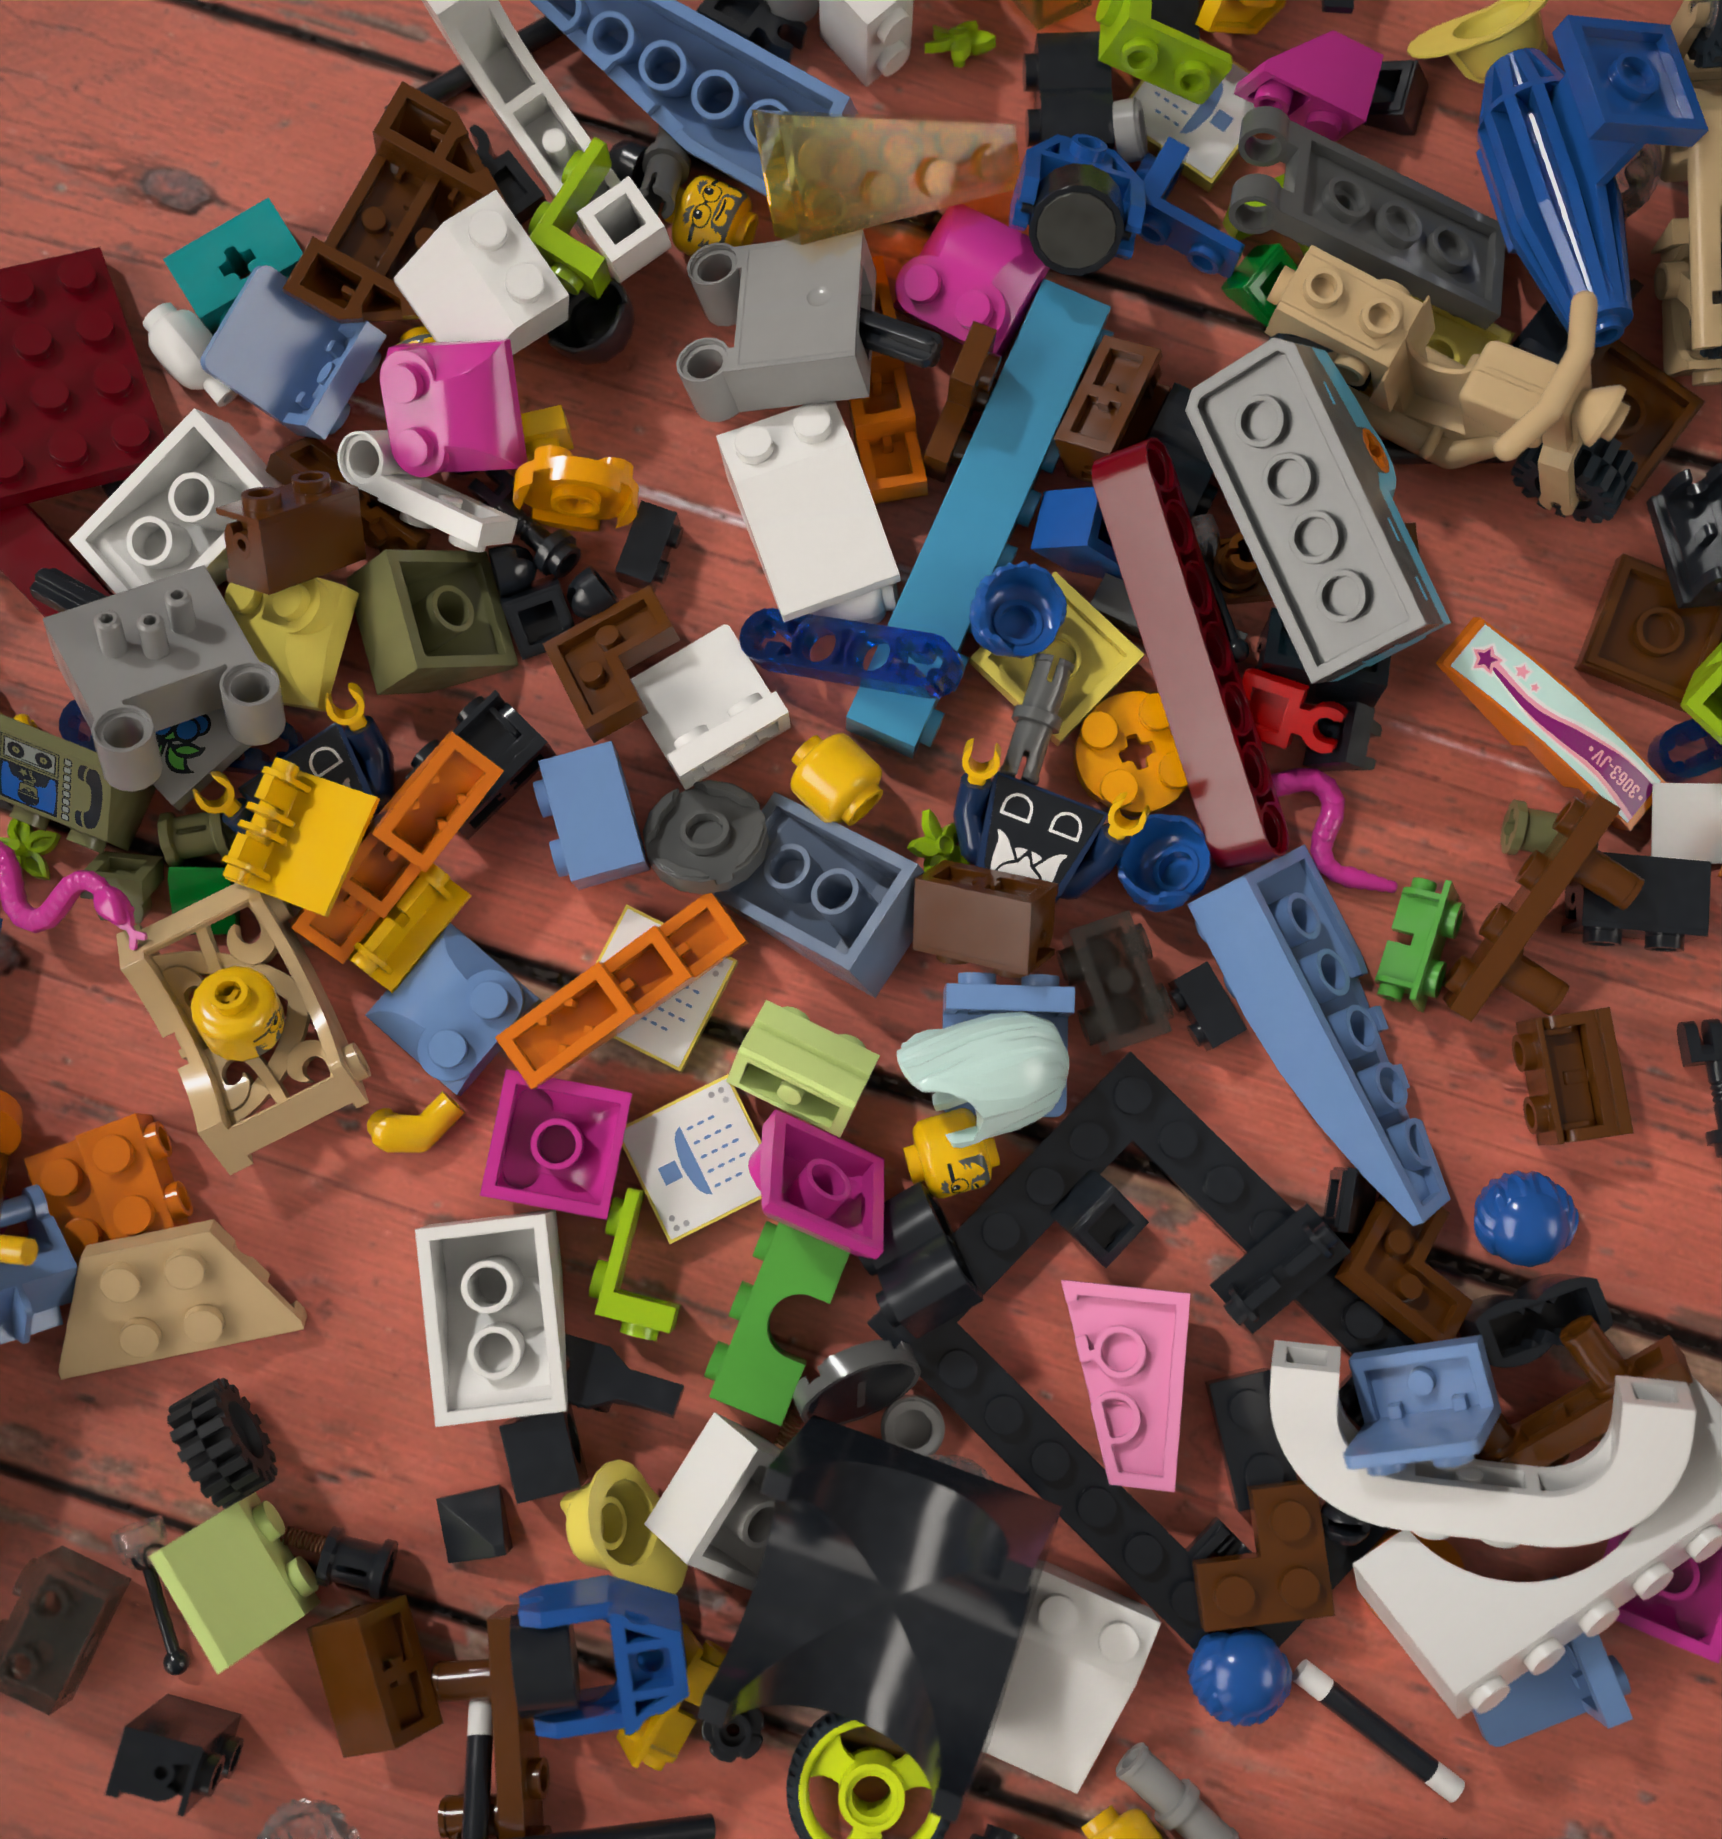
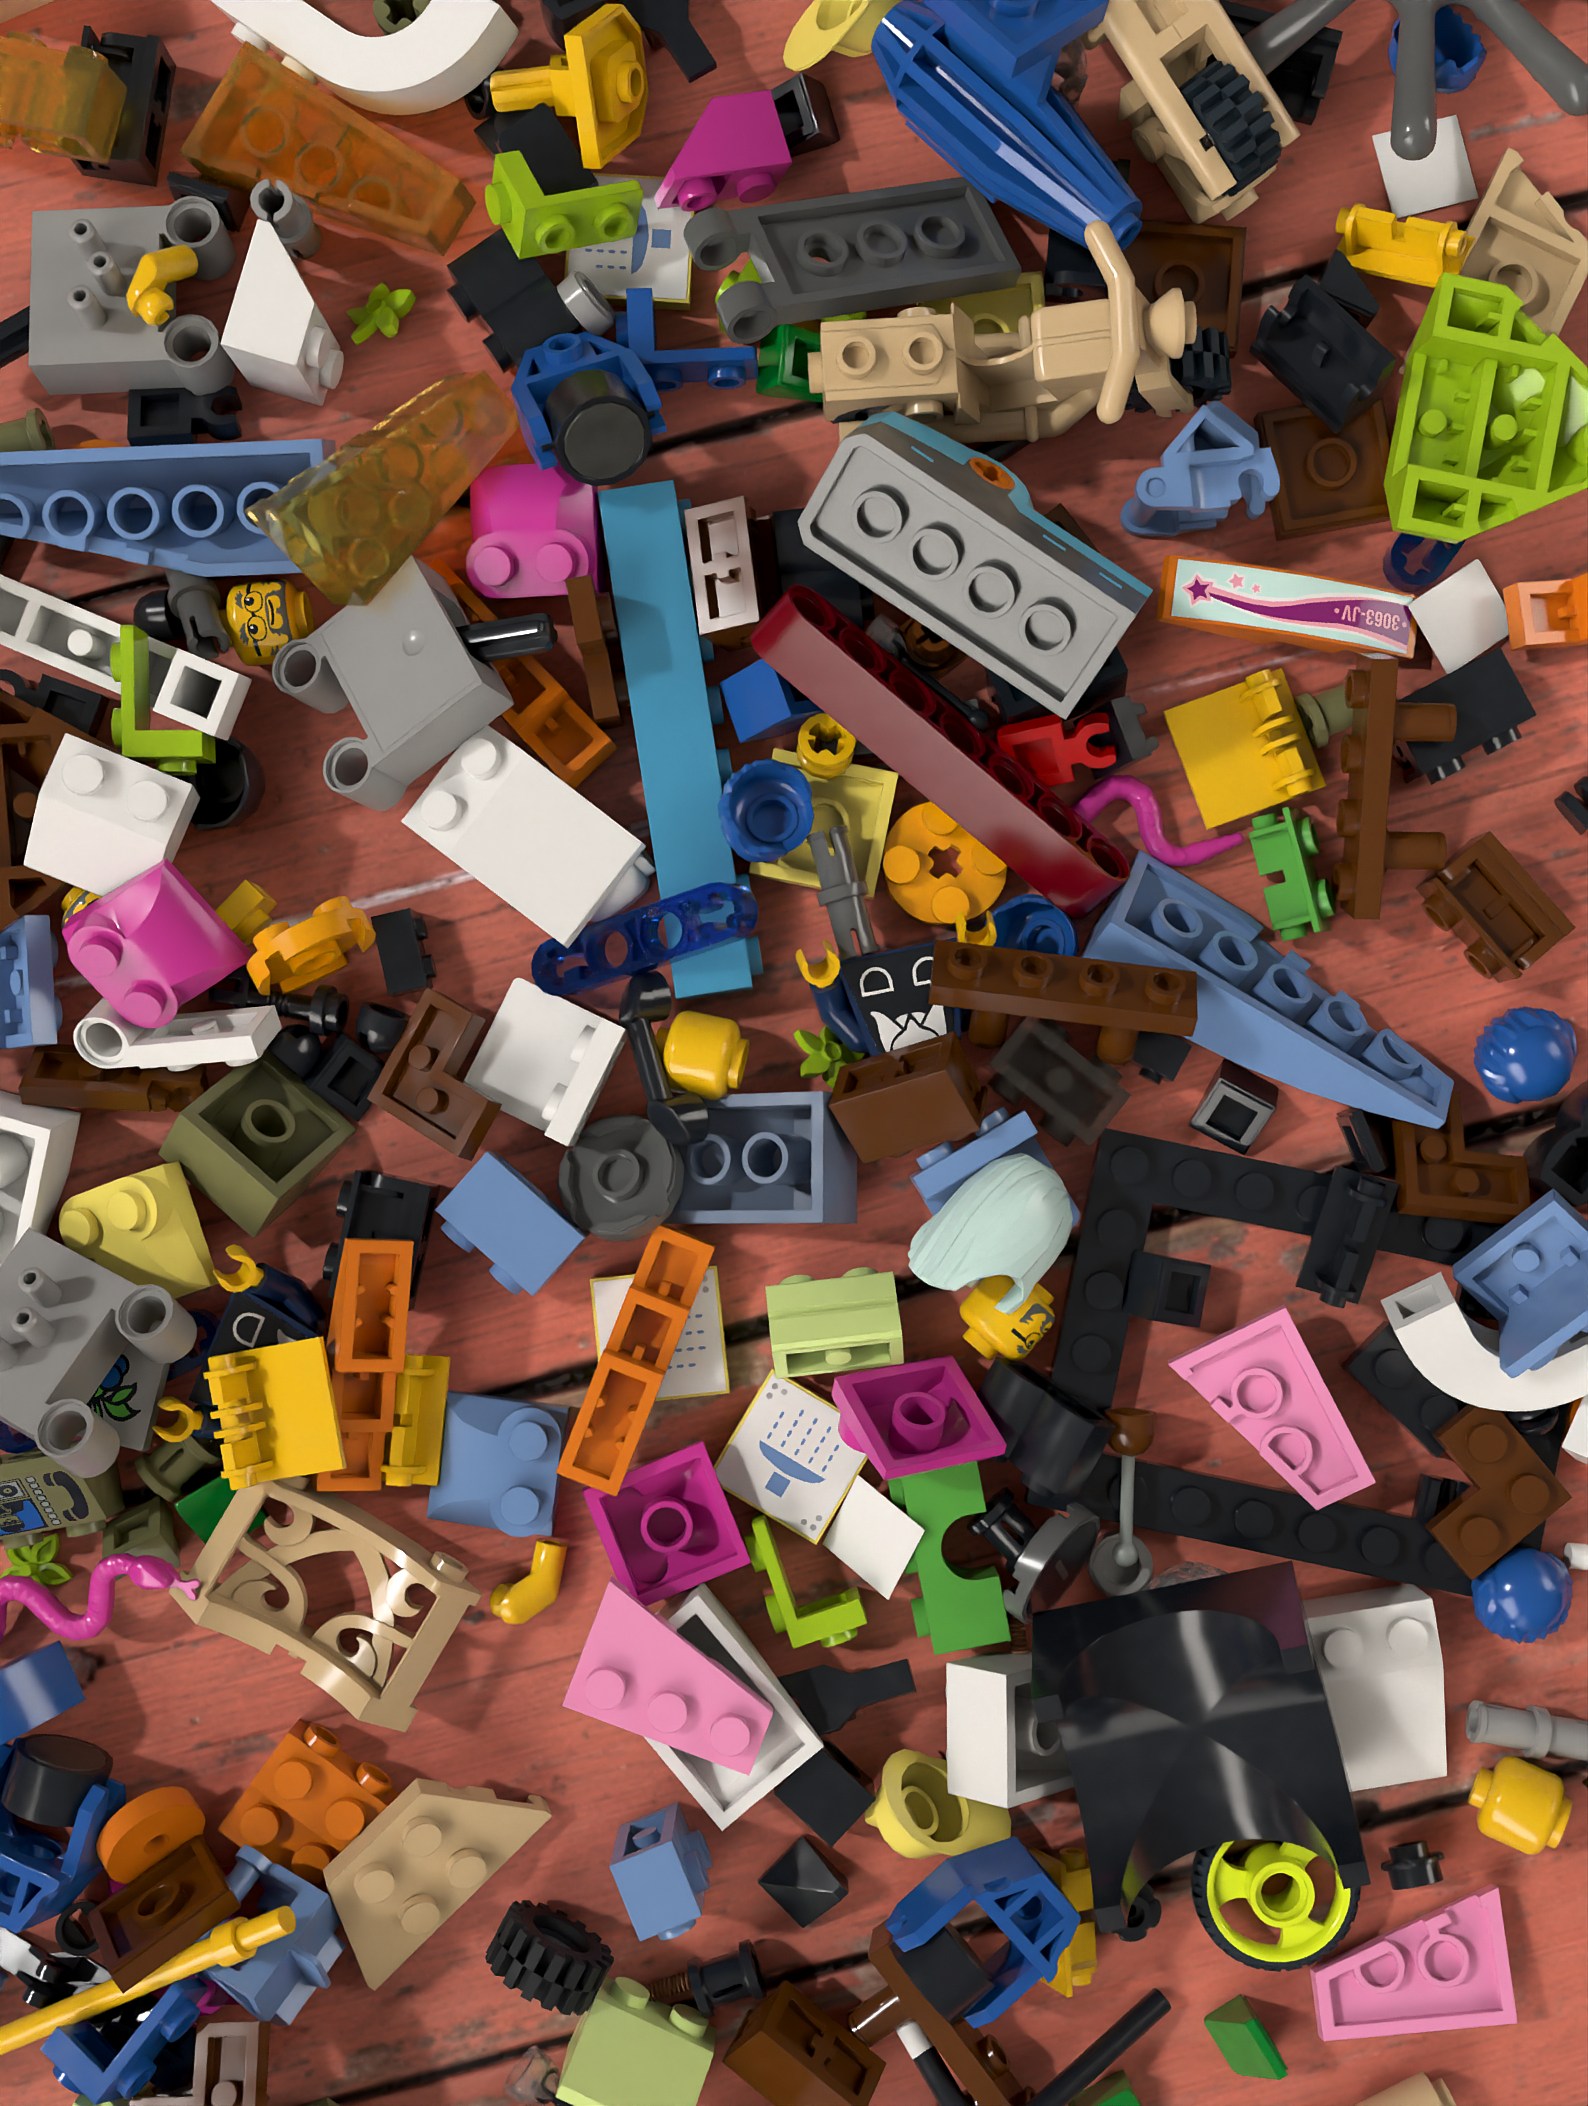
camera: 30 degrees left, 5 degrees up
yellow head [191,966,285,1061] -> none
reddish brown hinge [216,471,367,595] -> none
none -> bright pink wing [562,1575,773,1776]
none -> medium blue brick [609,1802,713,1941]
none -> black bar [619,970,709,1146]
none -> yellow bush [796,713,856,779]
none -> white sticker [823,1475,925,1600]
none -> reddish brown plate [928,939,1198,1065]
none -> black bush [967,1487,1041,1574]
none -> hinge [1104,1408,1156,1567]
none -> medium blue piece [1120,401,1280,537]
none -> yellow hinge [1163,668,1326,830]
none -> black slope [1188,1059,1279,1155]

